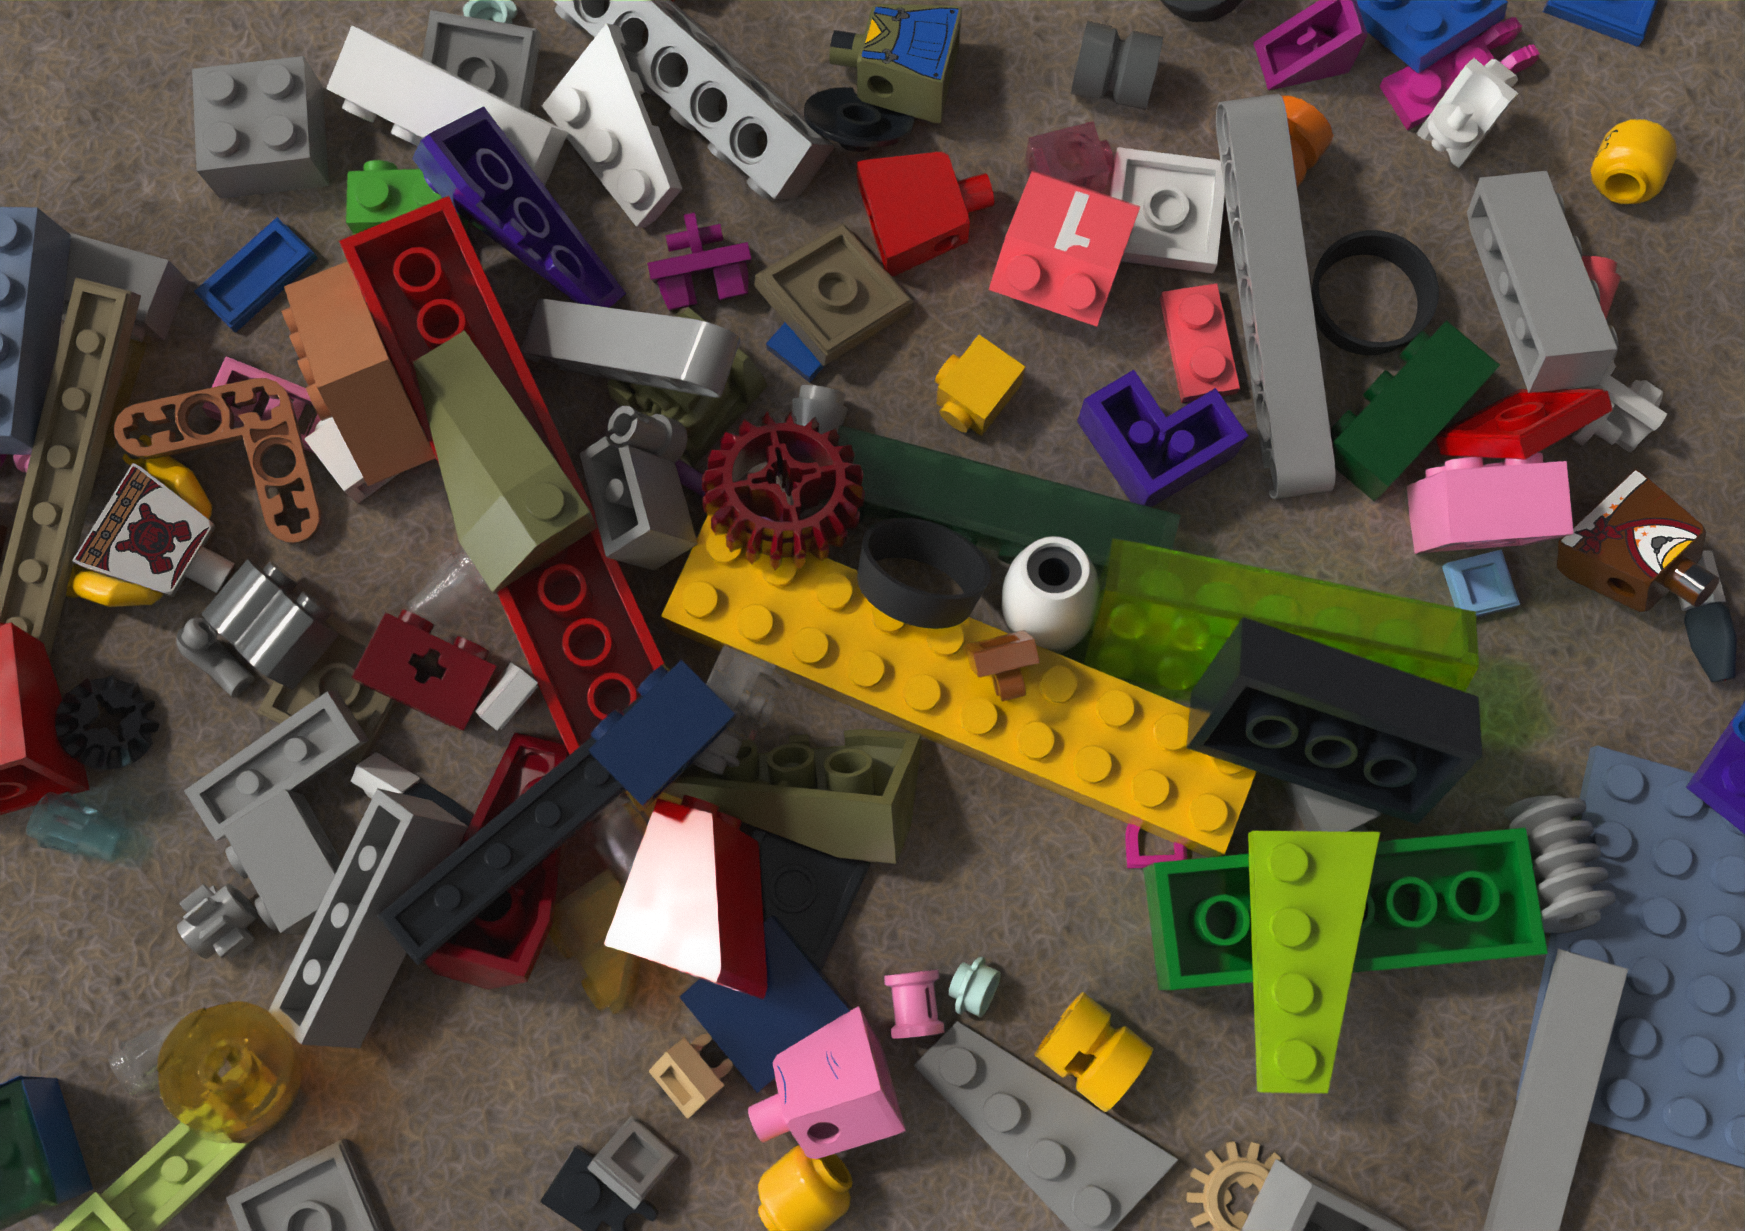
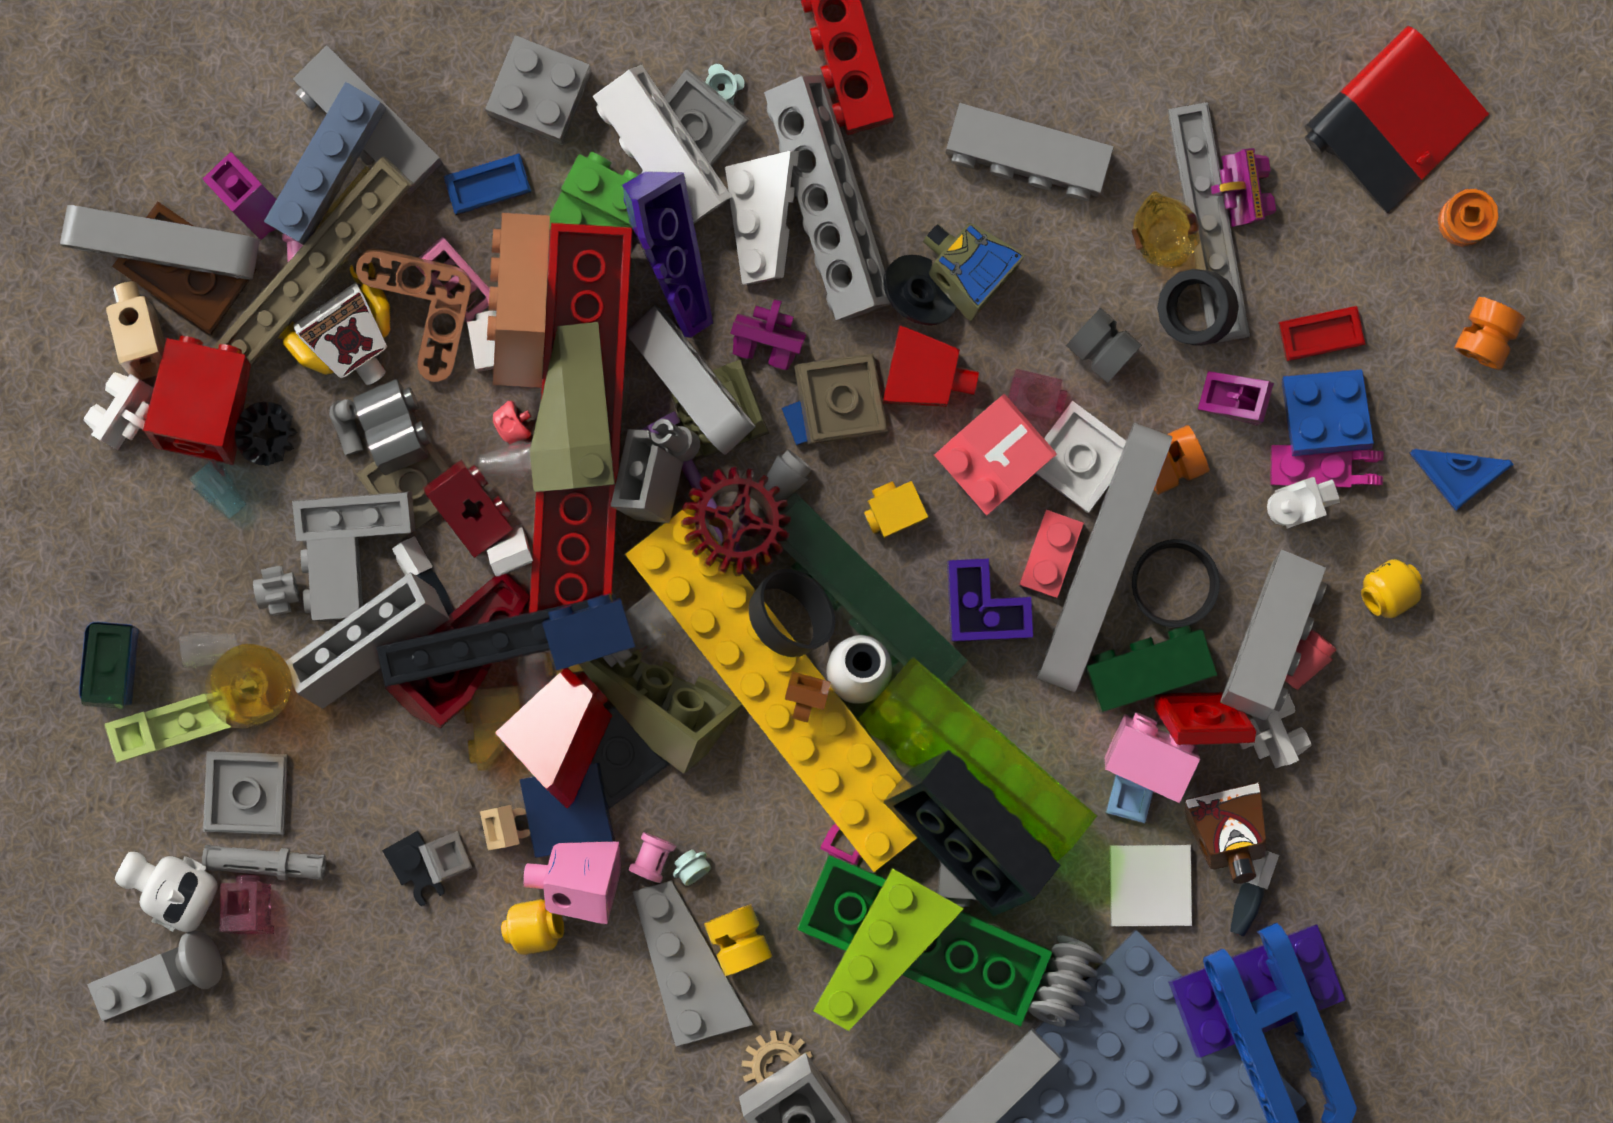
camera: 25 degrees right, 10 degrees up
none -> coral piece [493,400,532,444]
none -> white tile [1110,845,1192,926]

